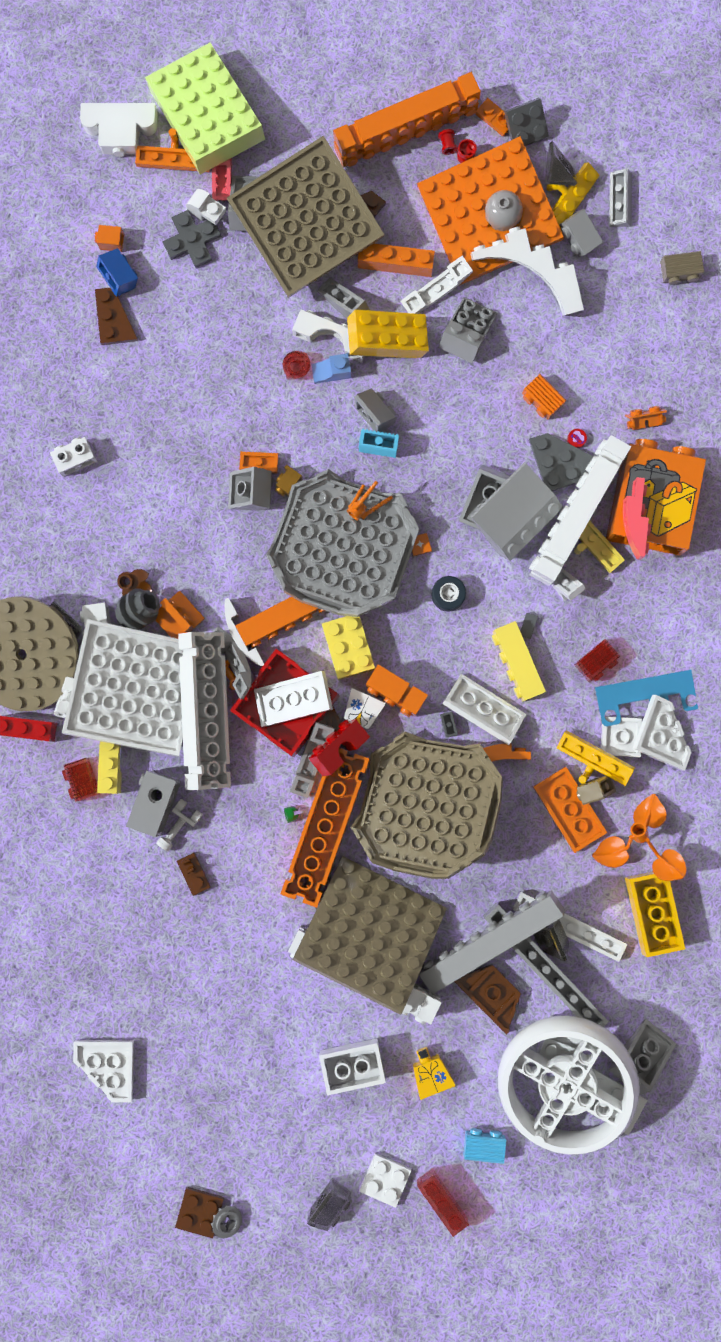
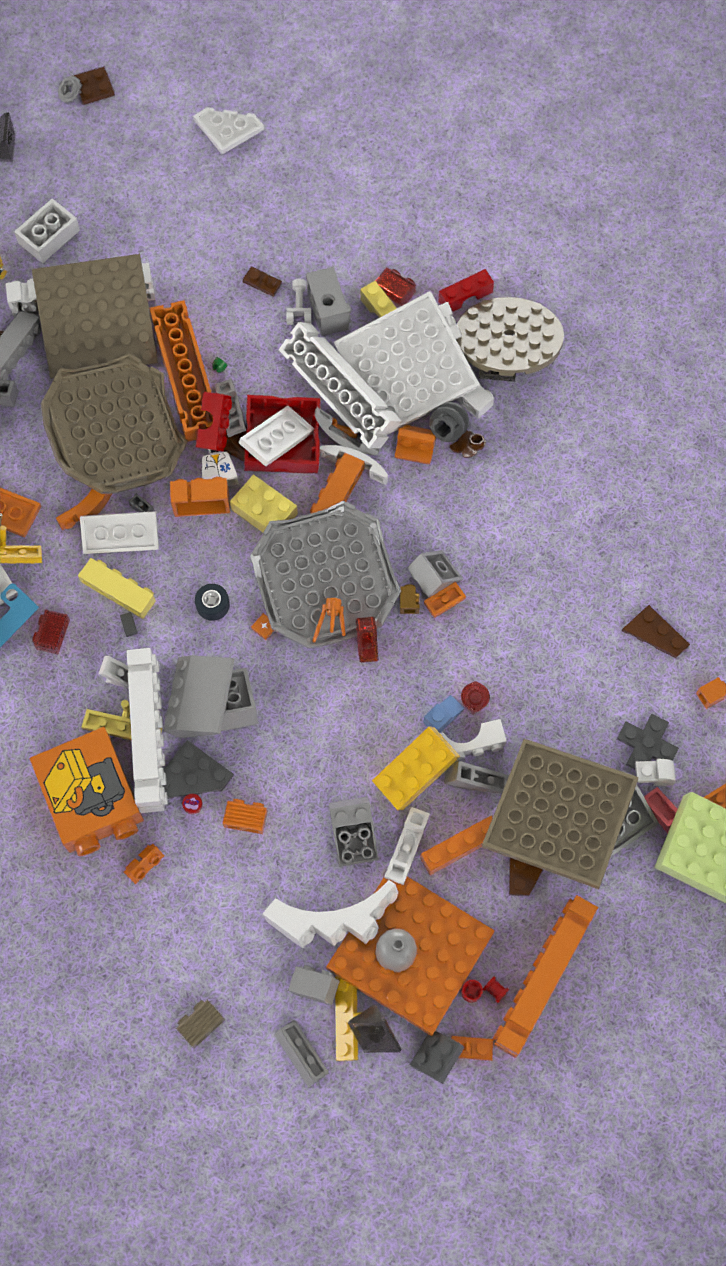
camera: 140 degrees right, 15 degrees down
white brick [50,437,98,477] -> none
blue brick [96,248,138,297] -> none
light grey slope [354,388,396,433] -> none
medium azure brick [359,428,399,458] -> none
coral slope [623,477,651,560] -> none
none -> clear red brick [356,617,379,663]

